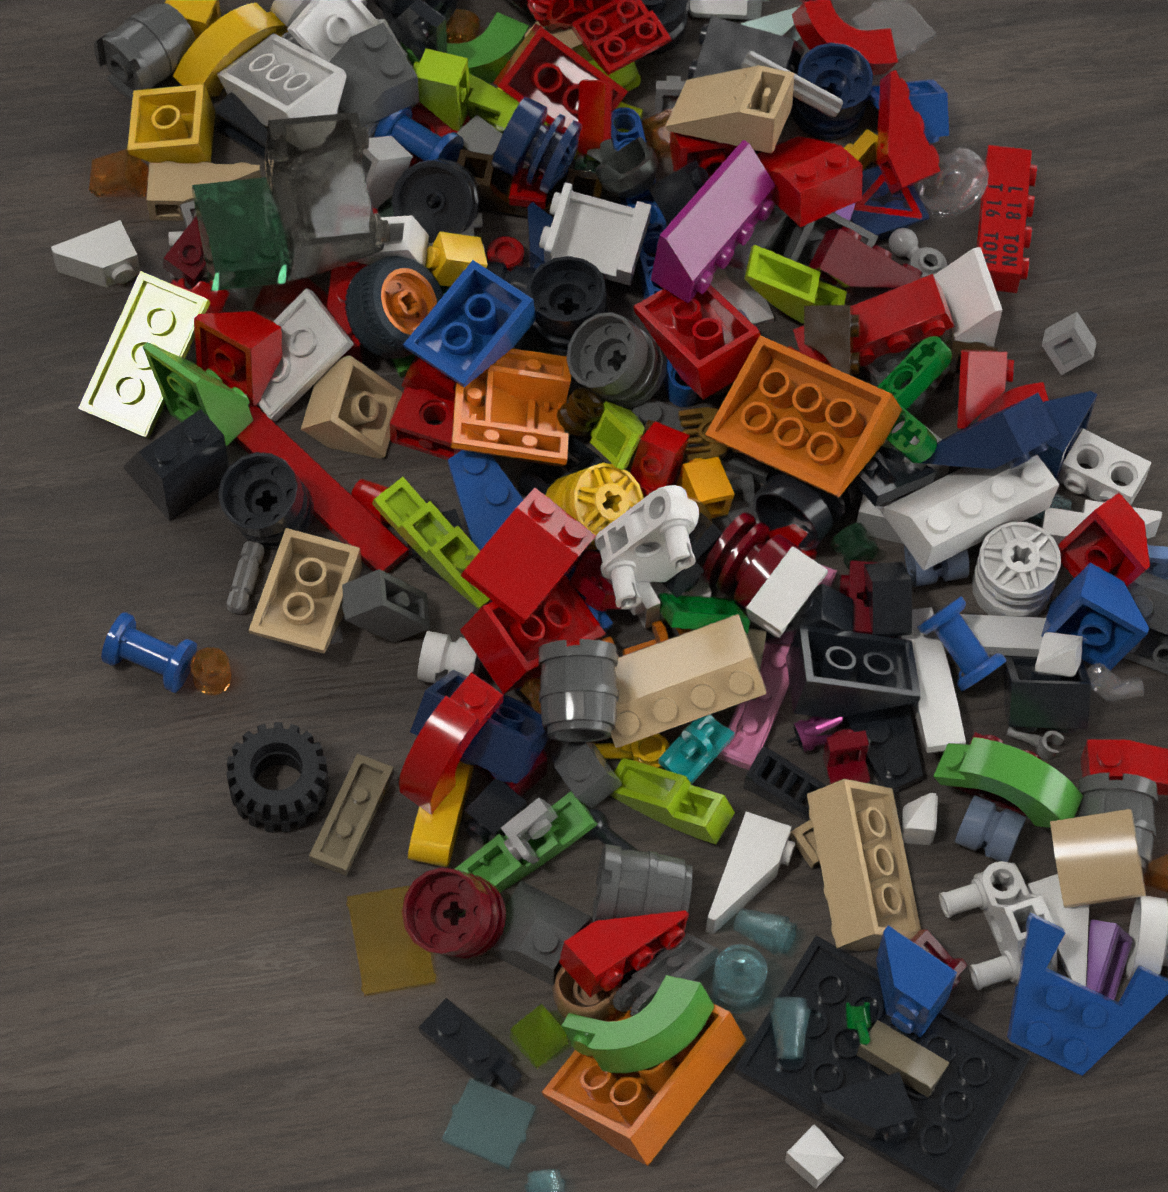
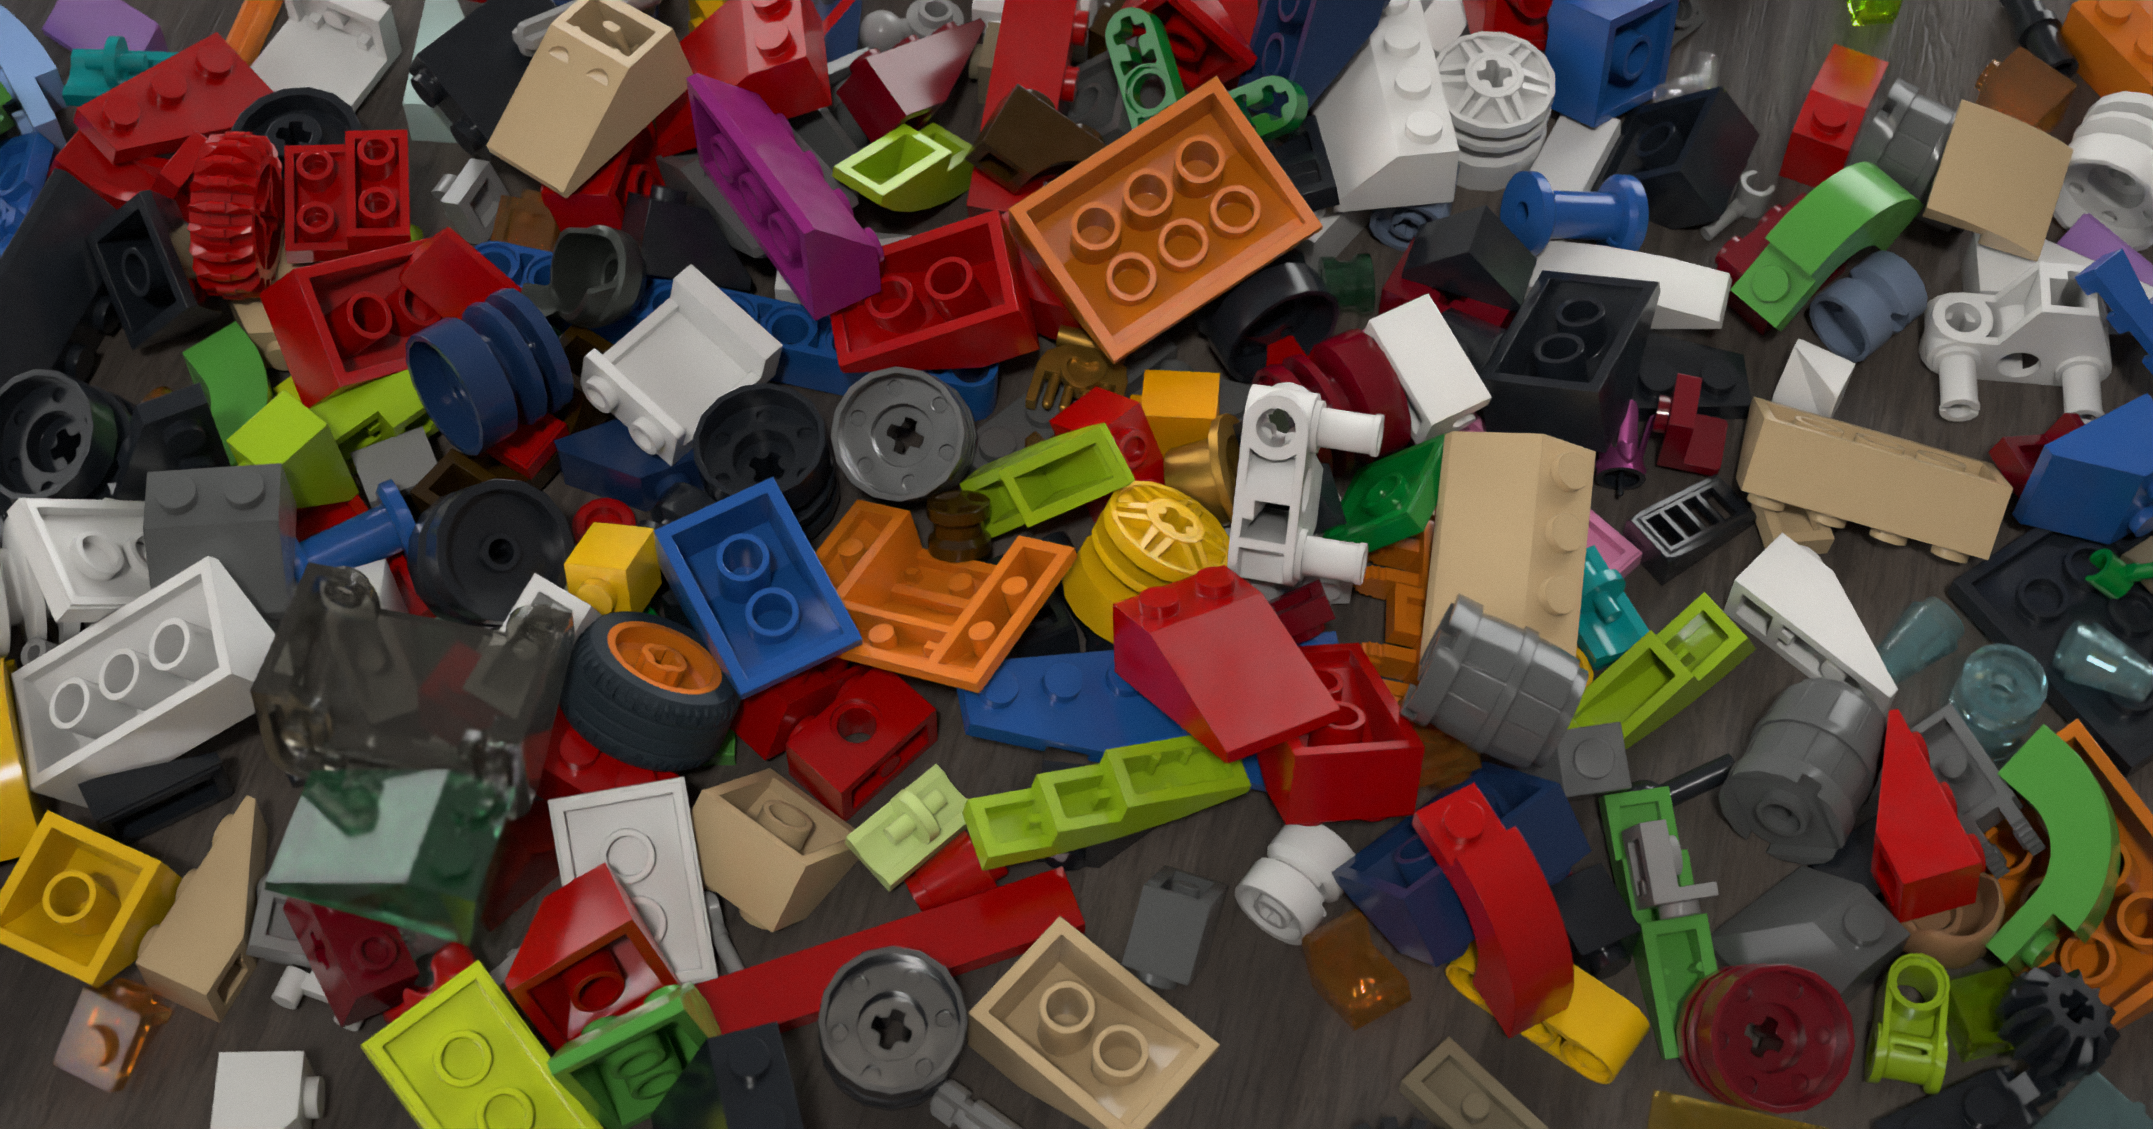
camera: 65 degrees left, 5 degrees down
white slope [1035,632,1083,677] -> none
none -> light grey hand [704,891,745,974]
none -> yellowish green hips [845,764,967,892]
none -> clear orange bracket [1302,909,1412,1031]
none -> lime piece [1864,953,1950,1095]
none -> black gear [1993,962,2120,1086]

